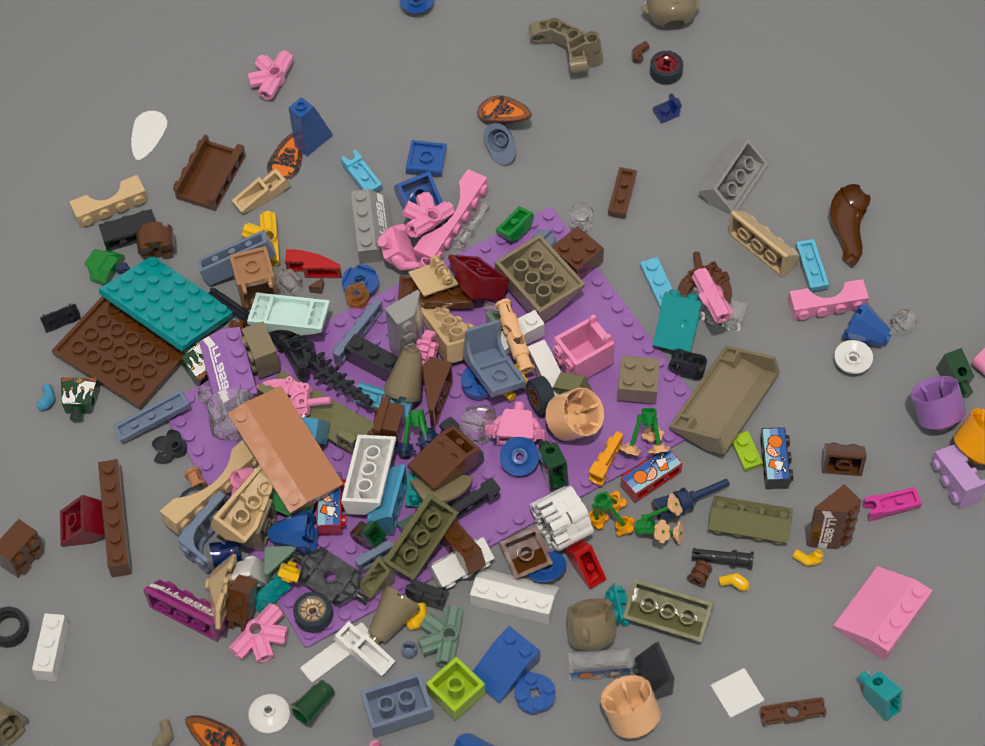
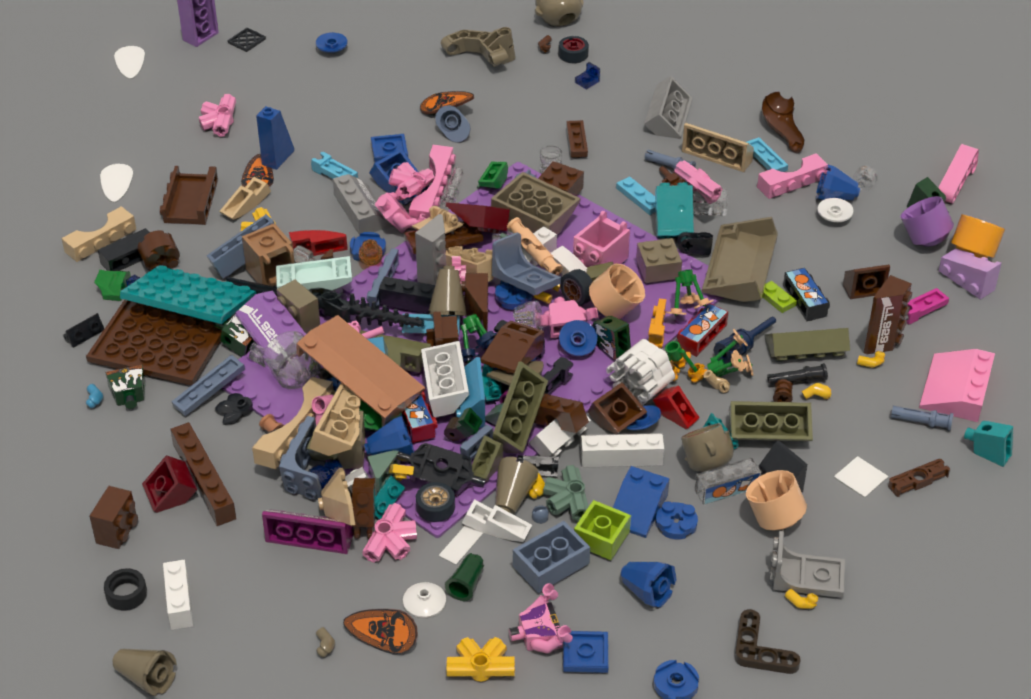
camera: 20 degrees left, 15 degrees down
none -> sand blue pin [644,149,696,170]
none -> tan arm [704,370,730,393]
none -> sand blue pin [891,405,954,431]

